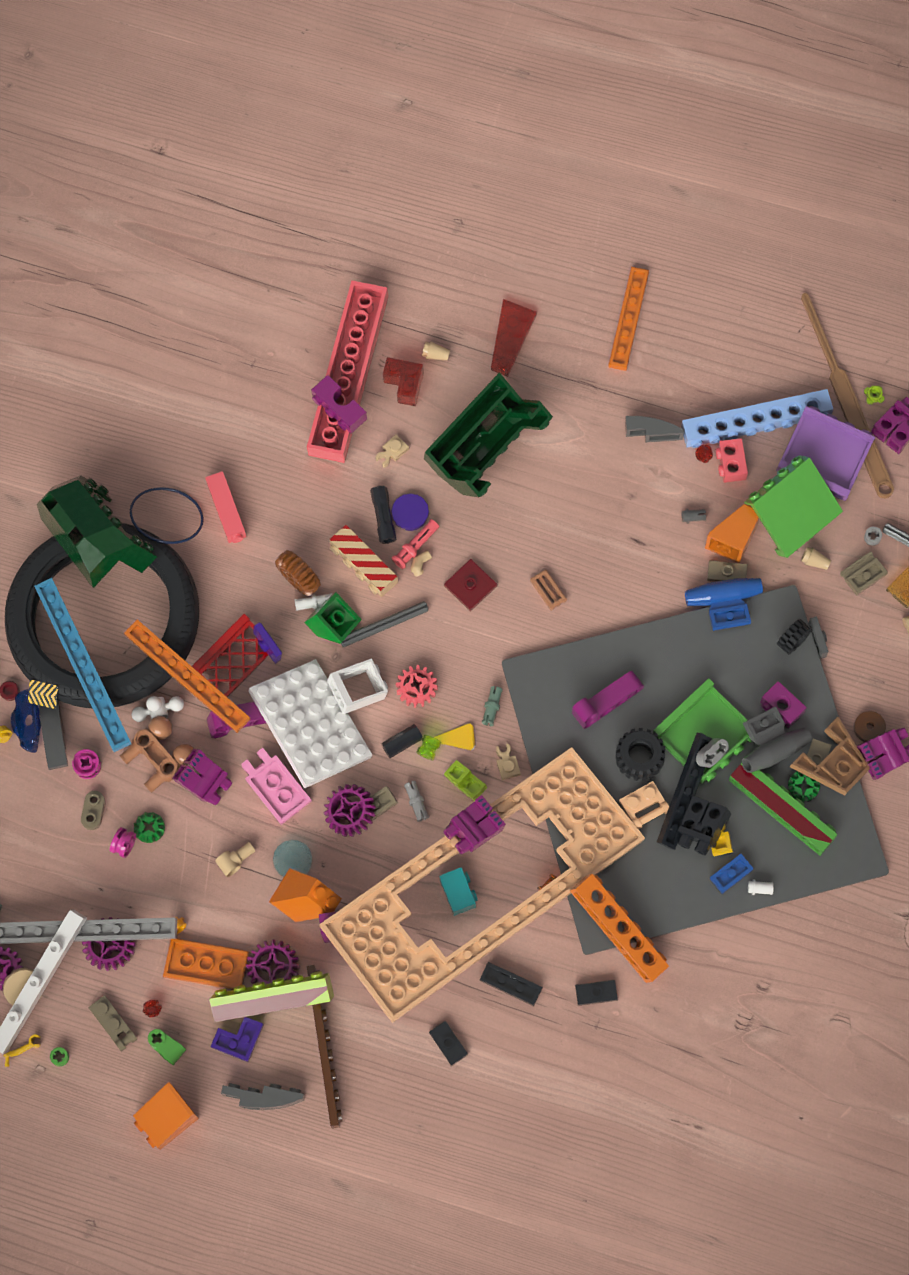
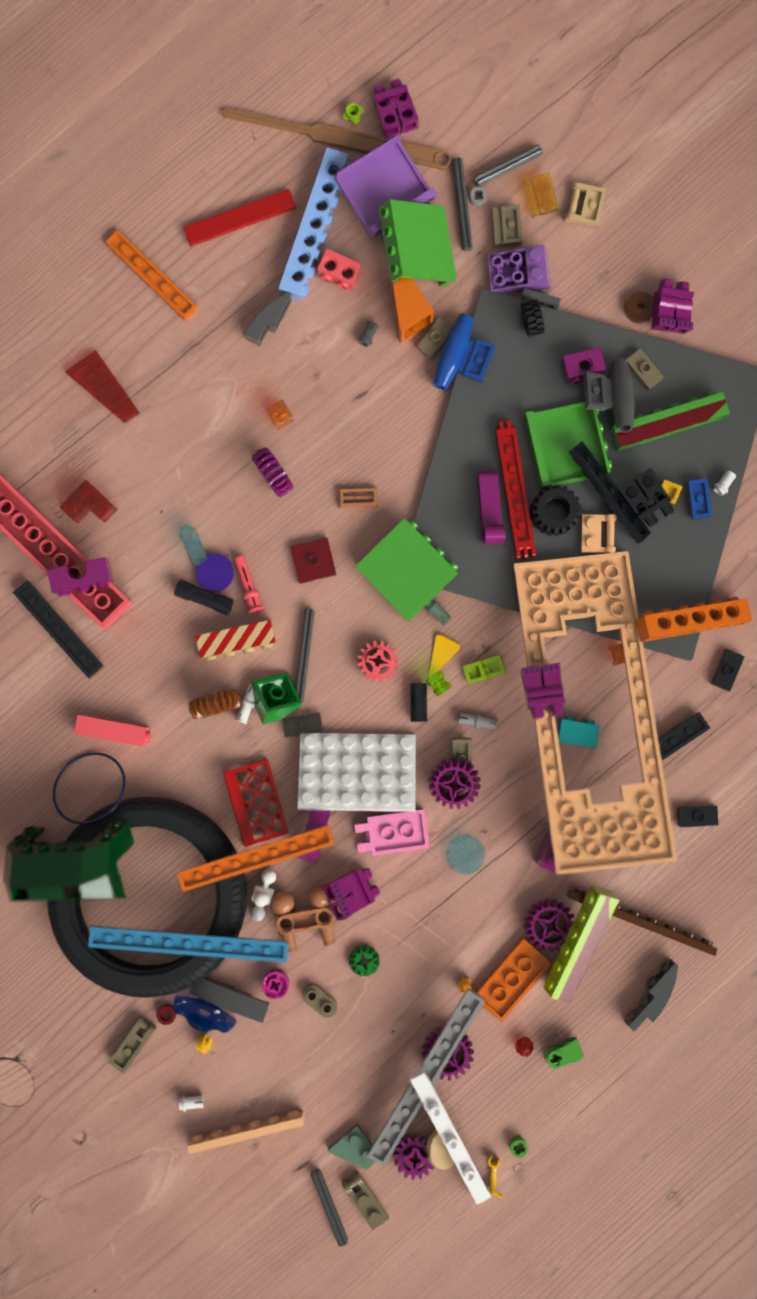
camera: 65 degrees left, 15 degrees up
sticker [28,680,58,709] -> none
dark tan plate [88,995,137,1052] -> none
dark pink wheel [110,827,137,858] -> none
orange slope [133,1082,199,1150] -> none
dark purple plate [210,1017,264,1062] -> none
tan pin [215,842,255,877] -> none
dark purple plate [253,622,282,664] -> none
orange slope [269,868,342,922] -> none
white window [327,659,388,714] -> none
tan plate [375,435,409,468] -> none
tan arm [411,550,432,577] -> none
tan cone [422,341,450,361] -> none
dark green wedge [424,372,553,498] -> none
tan plate [496,744,521,780] -> none
clear red plate [695,445,713,463] -> none
light grey beam [696,738,729,768] -> none
green gear [788,771,820,802] -> none
medium nougat wing [790,717,870,796] -> none
tan cone [801,547,831,570] -> none
none -> black plate [13,580,104,679]
none -> clear light blue piece [179,525,208,566]
none -> red tile [184,189,296,247]
none -> magenta gear [252,447,293,497]
none -> clear orange brick [266,399,294,430]
none -> clear smoke plate [282,713,323,738]
none -> bright green panel [355,518,459,622]
none -> dark grey axle [452,157,473,251]
none -> medium lavender slope [488,244,551,292]
none -> red hinge [495,418,536,559]

